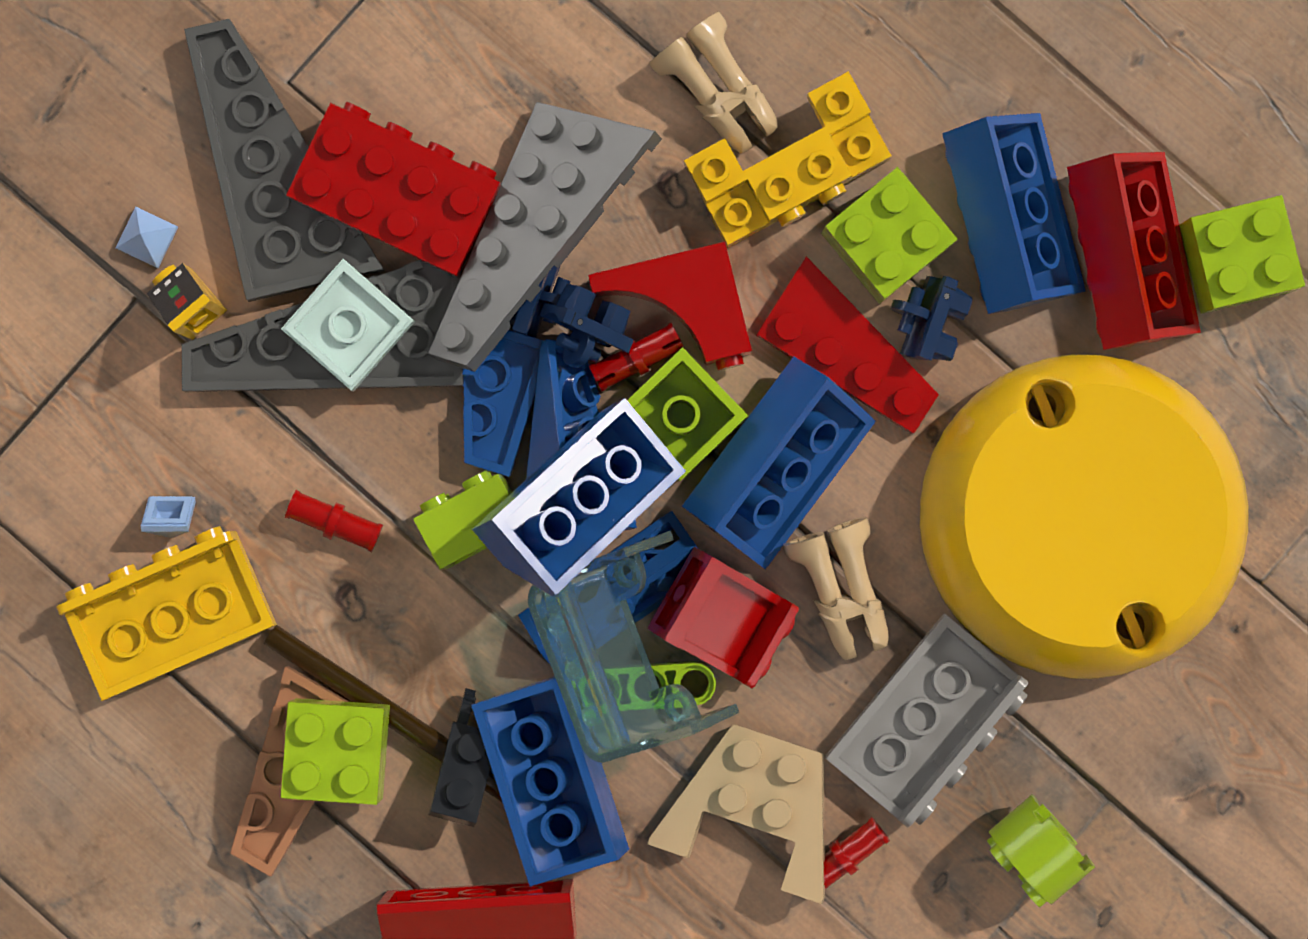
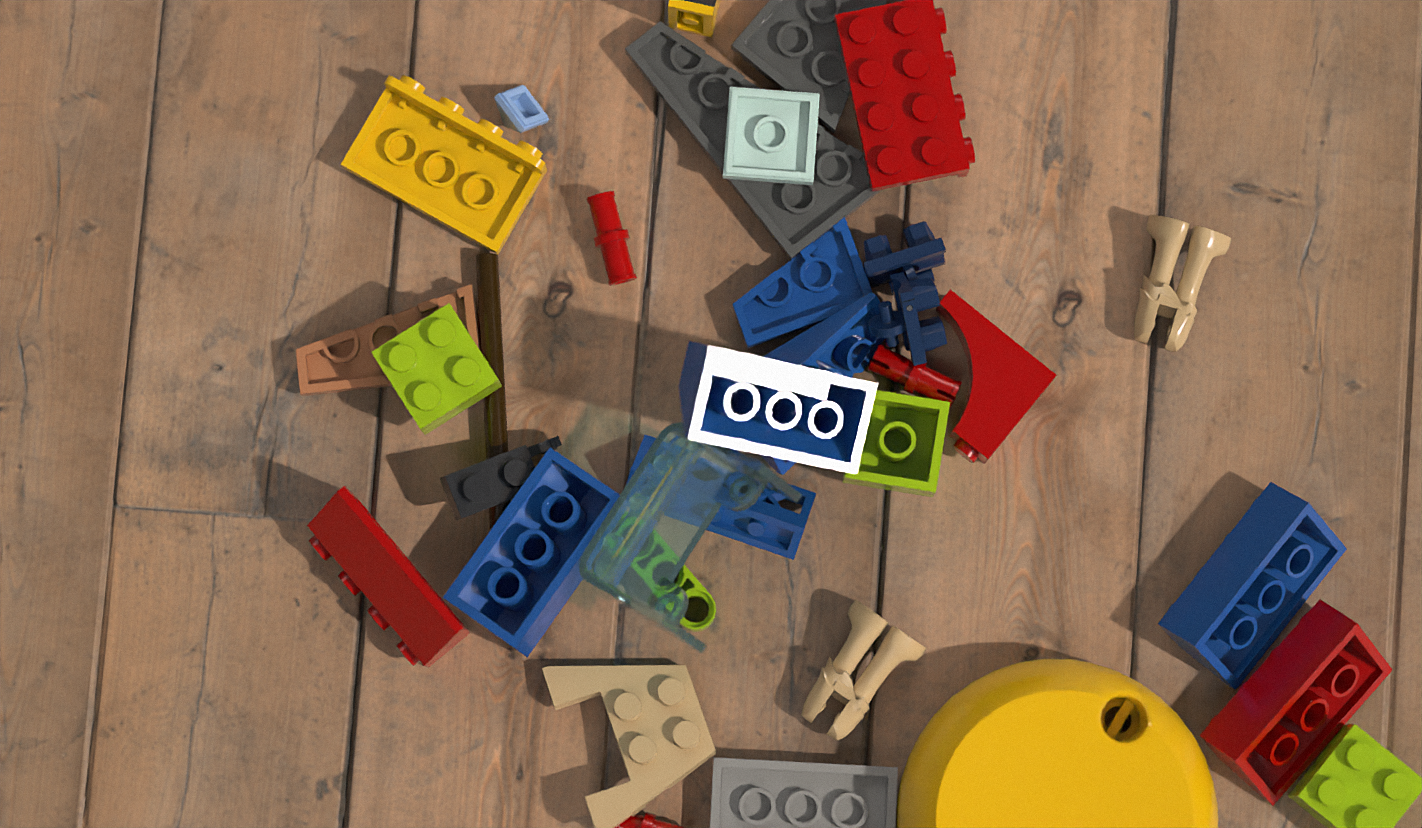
camera: 50 degrees right, 5 degrees down
lime brick [413,470,512,570] -> none
wing [428,102,662,372] -> none
red panel [647,547,799,689] -> none
blue slope [682,357,876,570] -> none
yellow bracket [684,71,892,248] -> none
red wing [756,256,939,435] -> none
lime brick [821,167,958,305] -> none
dark blue hips [890,276,973,361] -> none

